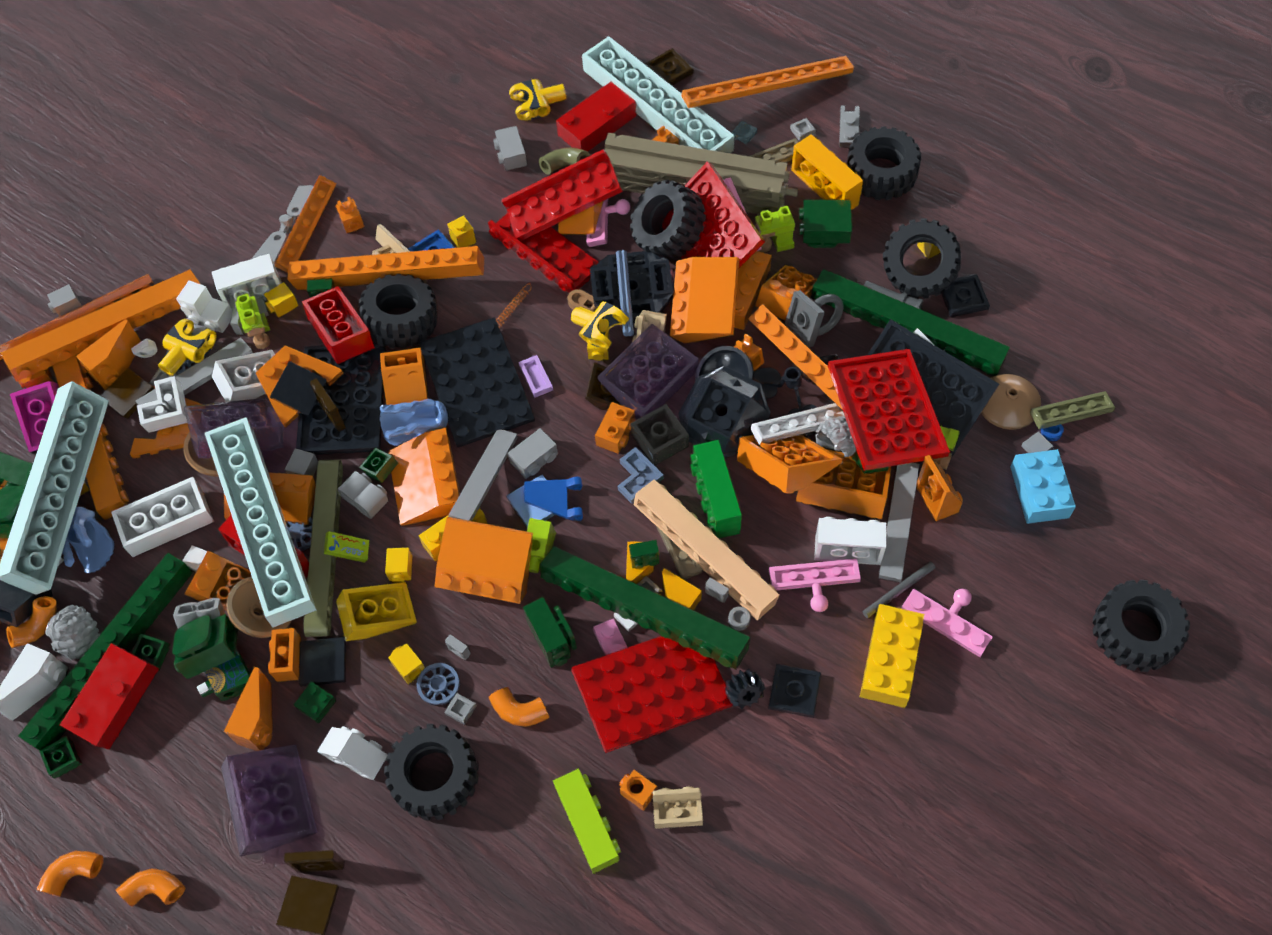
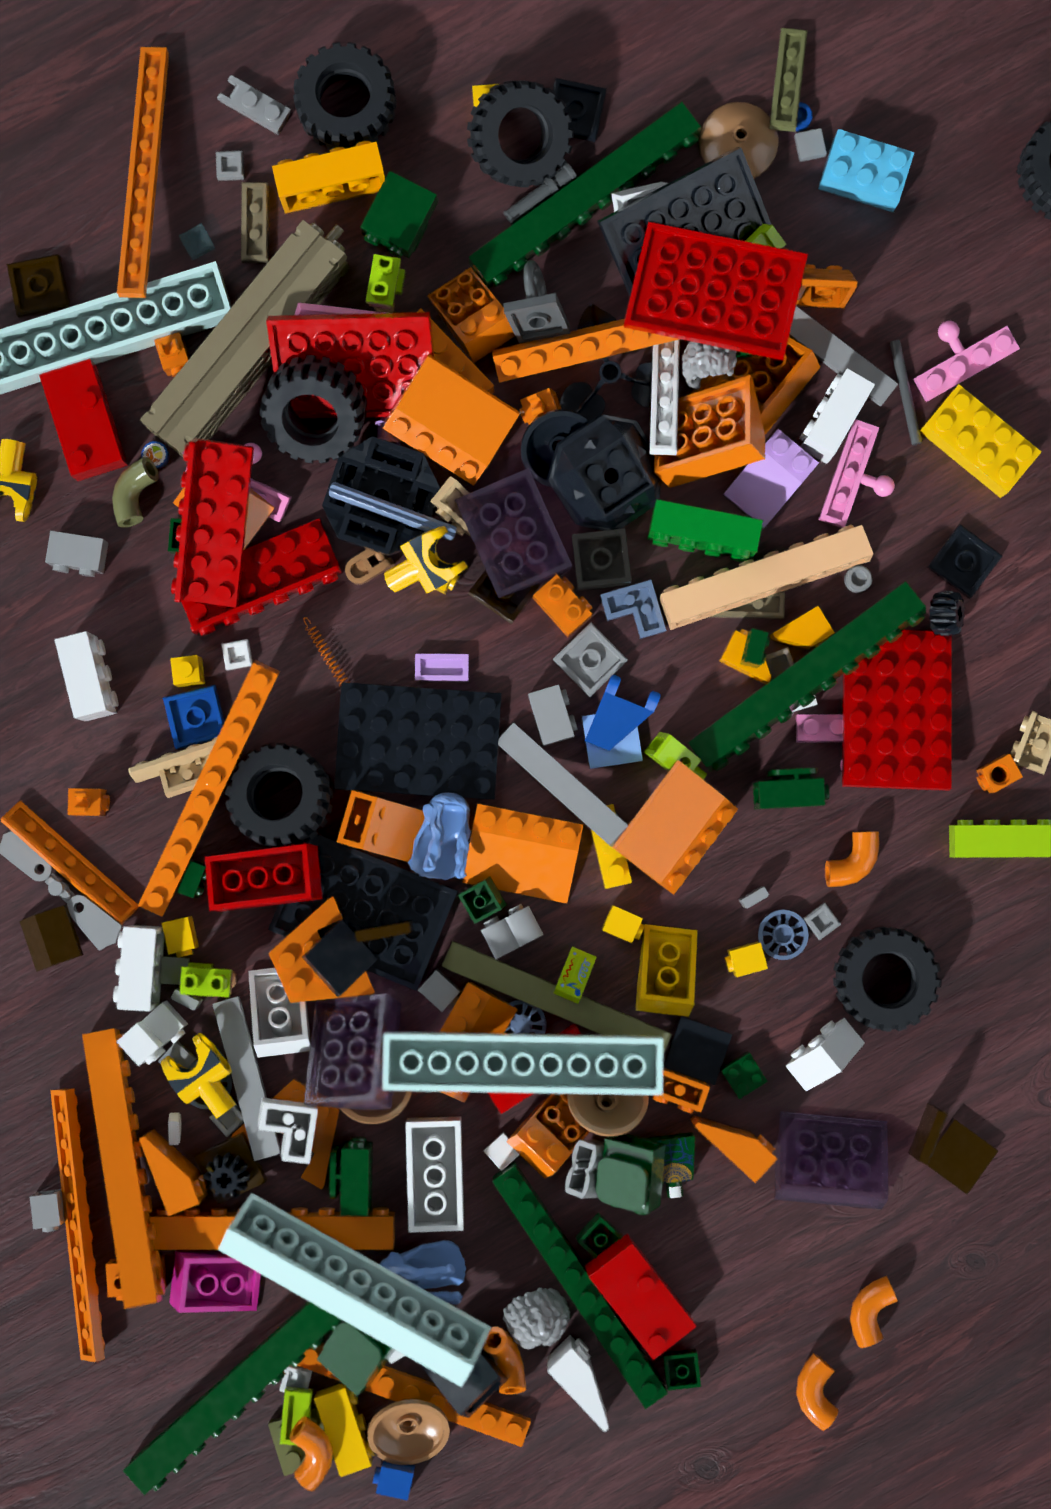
camera: 70 degrees left, 25 degrees up
light grey tile [705,578,729,603] -> none
none -> dark brown slope [19,904,84,972]
none -> white brick [55,631,119,721]
none -> black gear [203,1152,251,1200]
none -> white tile [221,639,253,671]
none -> dark green brick [330,1137,373,1216]
none -> light grey tile [553,622,628,698]
none -> lavender slope [723,429,819,529]

